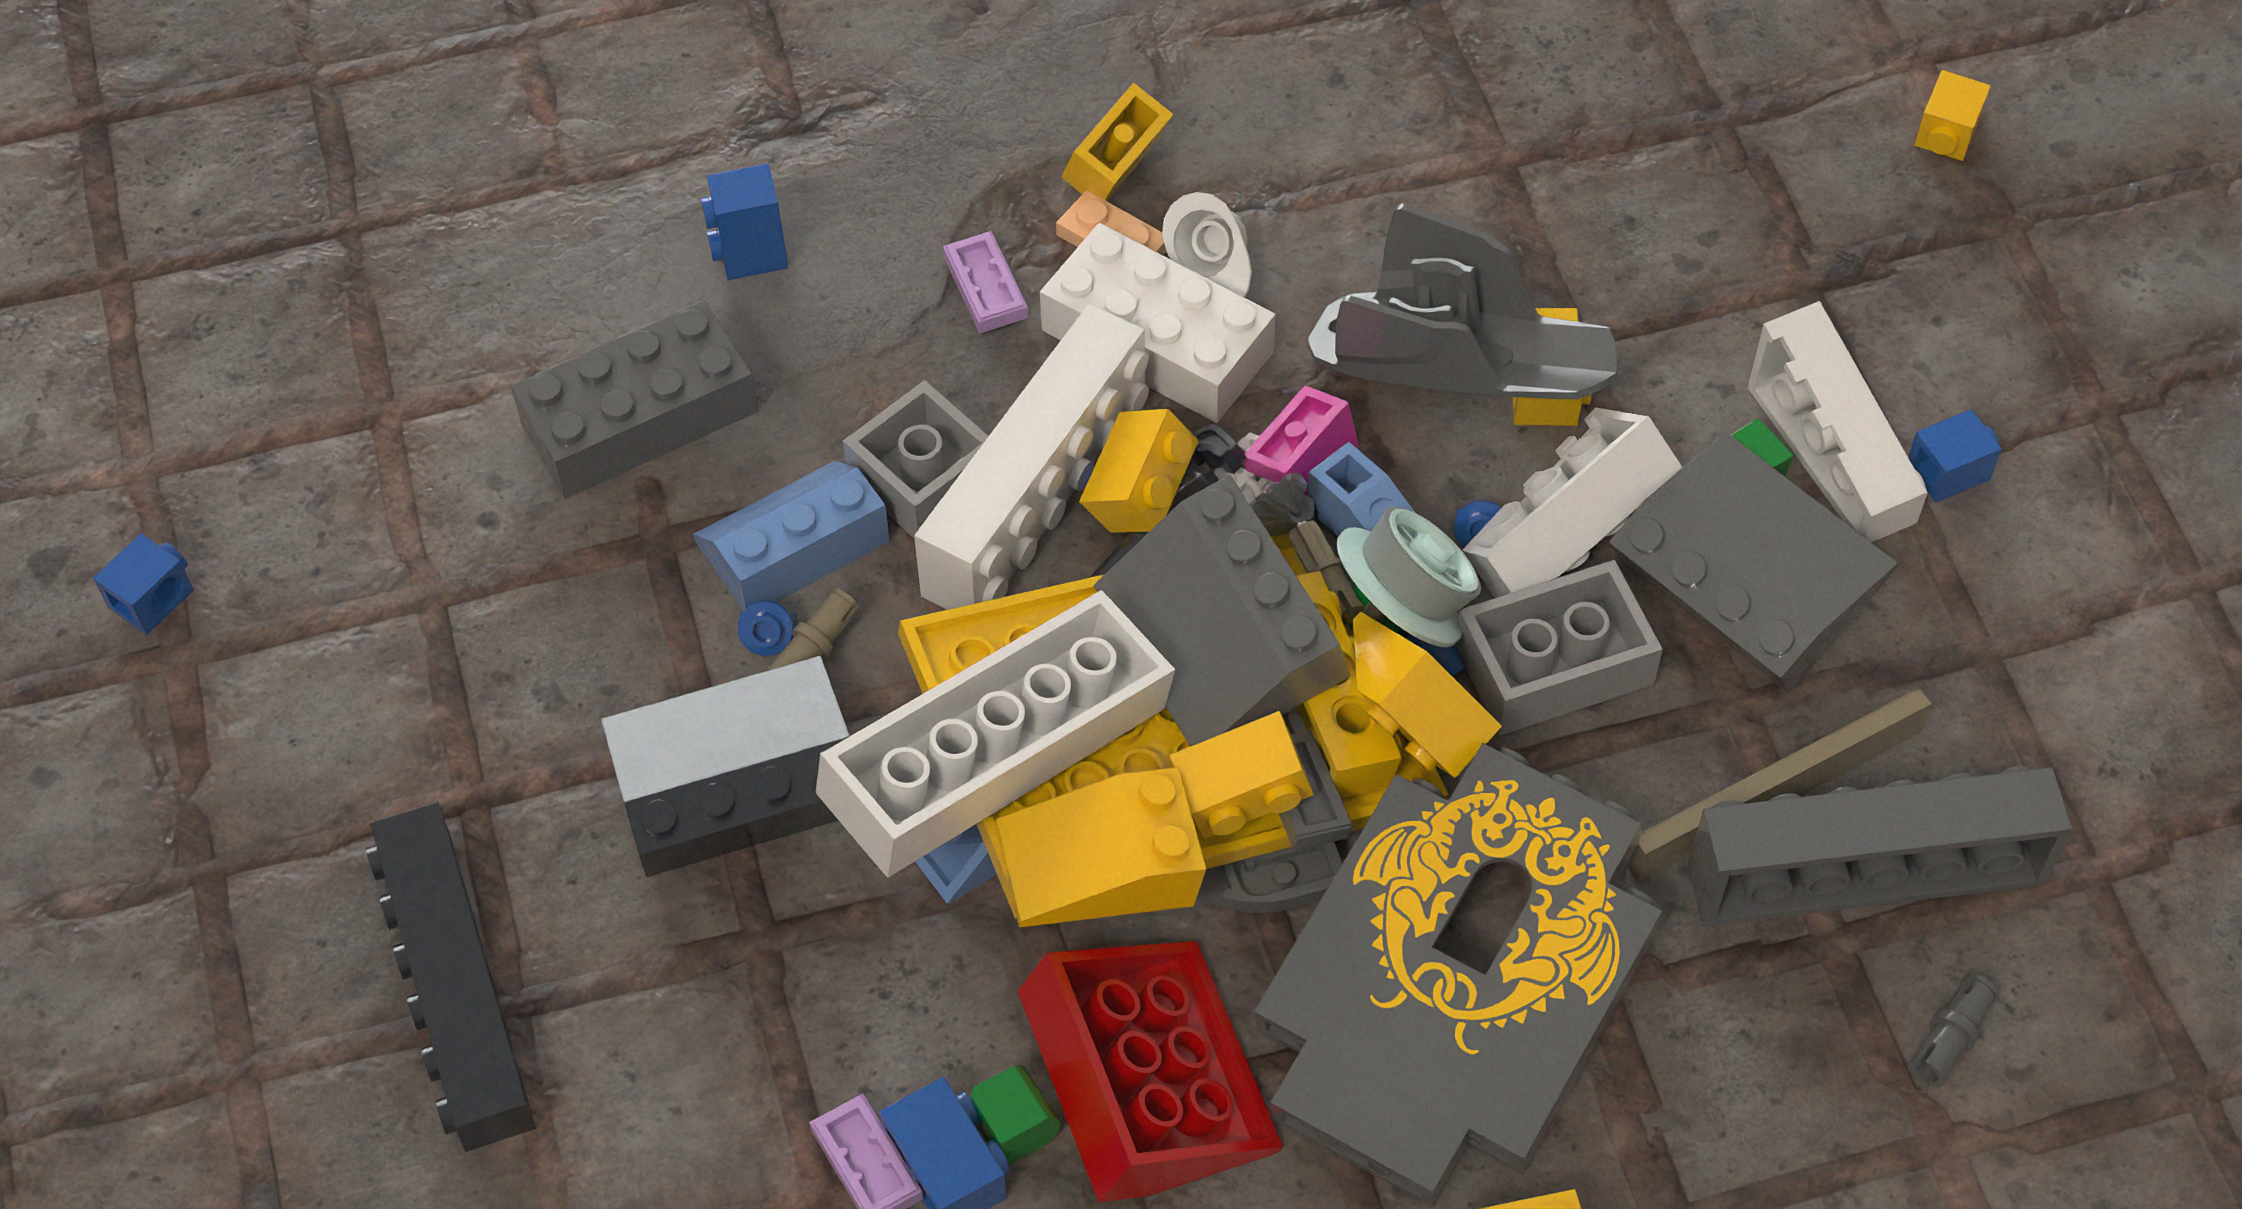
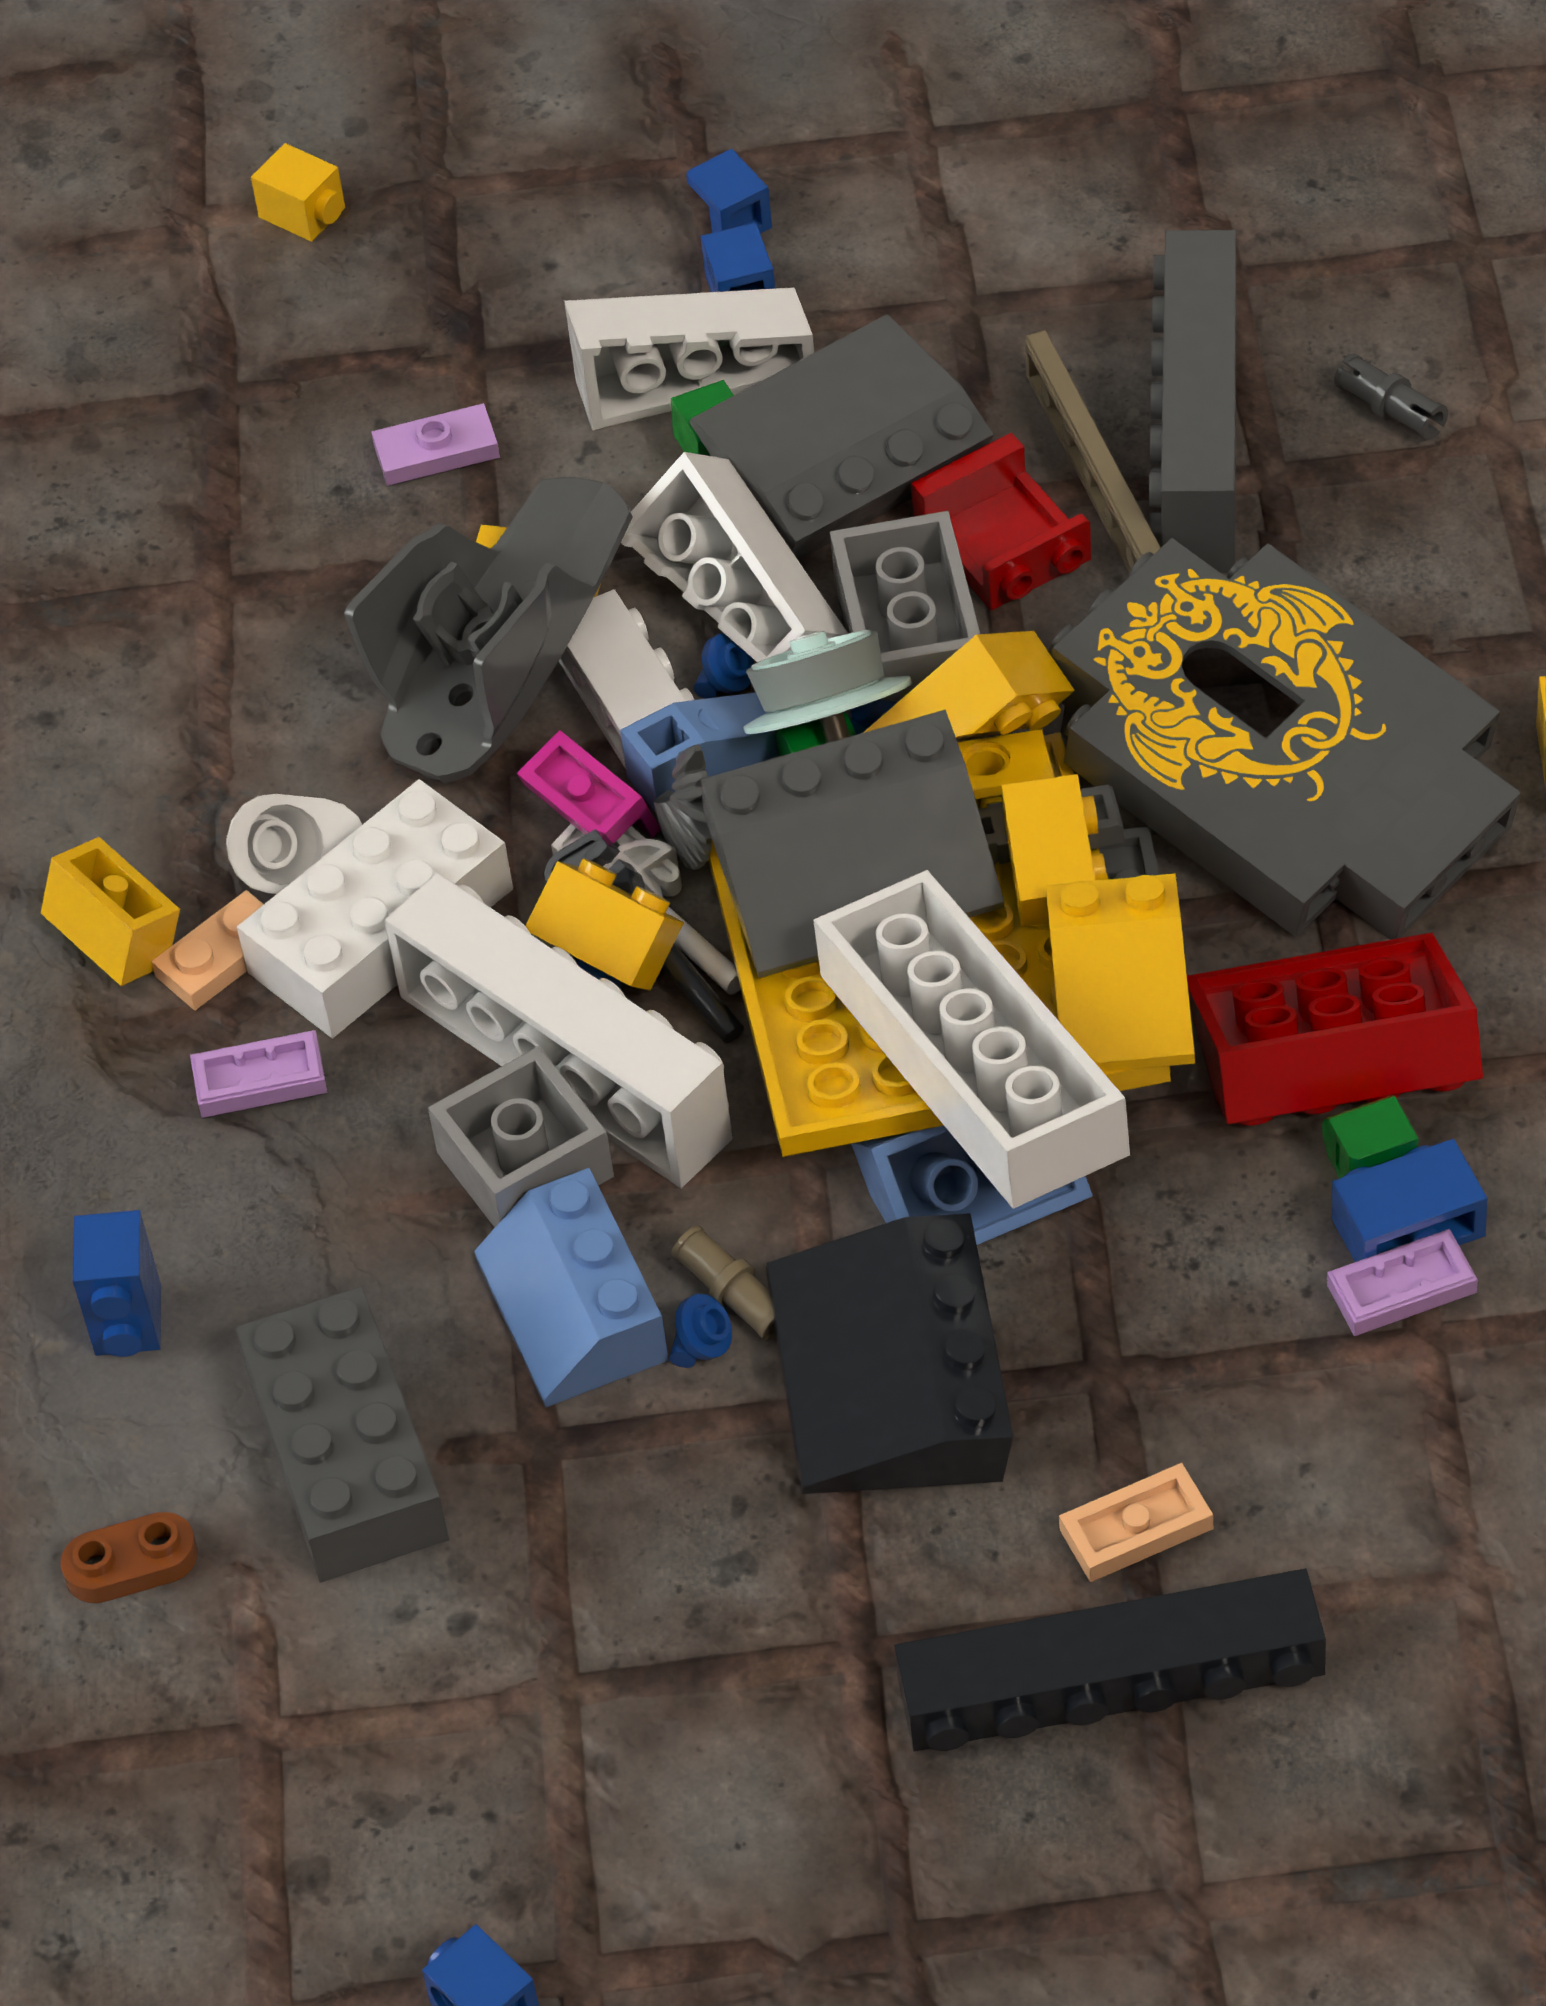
camera: 75 degrees left, 5 degrees down
none -> dark orange plate [60,1512,198,1603]
none -> lavender plate [371,403,500,486]
none -> white brick [559,589,694,769]
none -> blue panel [686,149,772,234]
none -> red panel [911,432,1092,611]
none -> light nougat plate [1059,1463,1214,1582]

